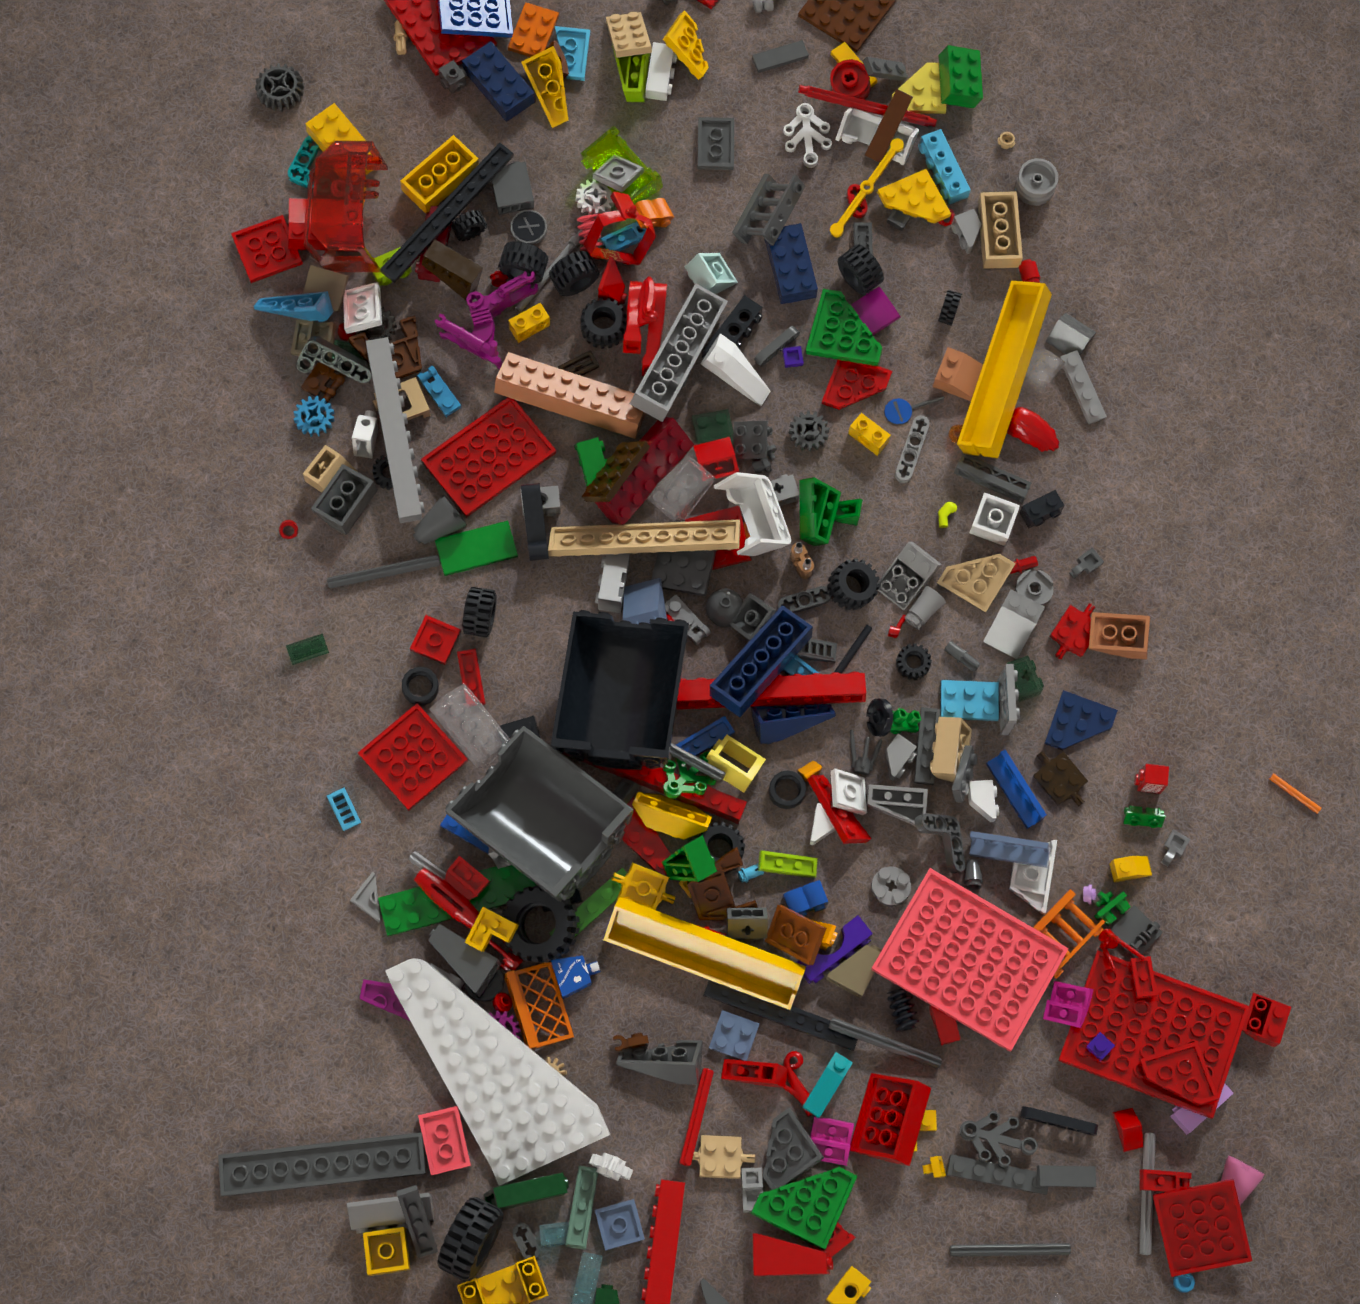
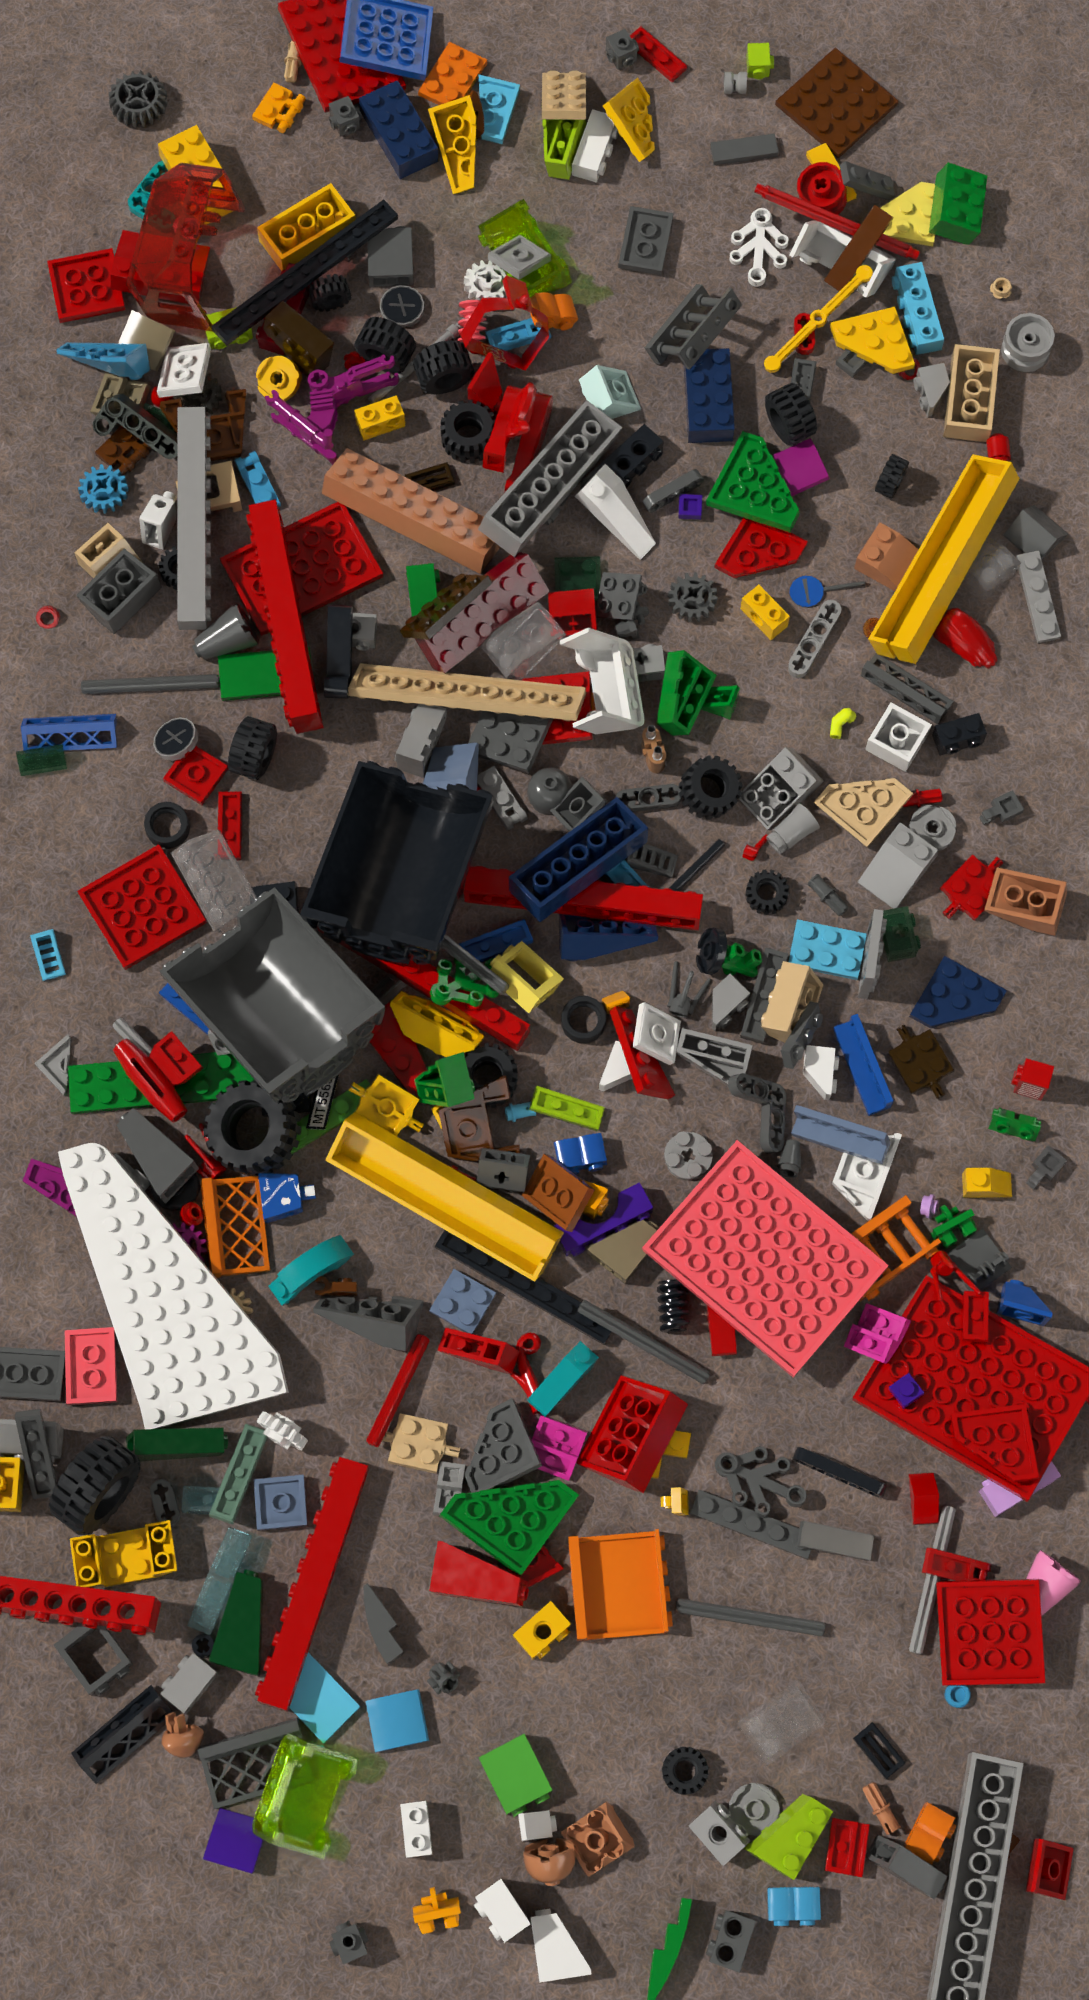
camera: 15 degrees right, 0 degrees up
yellow plate [464,907,519,952] -> none
none -> blue fence [21,714,117,752]
none -> tile [153,717,199,761]
none -> red brick [246,499,324,734]
none -> light orange plate [252,82,306,133]
none -> yellow plate [256,356,302,401]
none -> teal arch [268,1235,354,1306]
none -> sticker [306,1074,339,1130]
none -> orange panel [568,1529,673,1641]
none -> blue slope [996,1280,1053,1326]

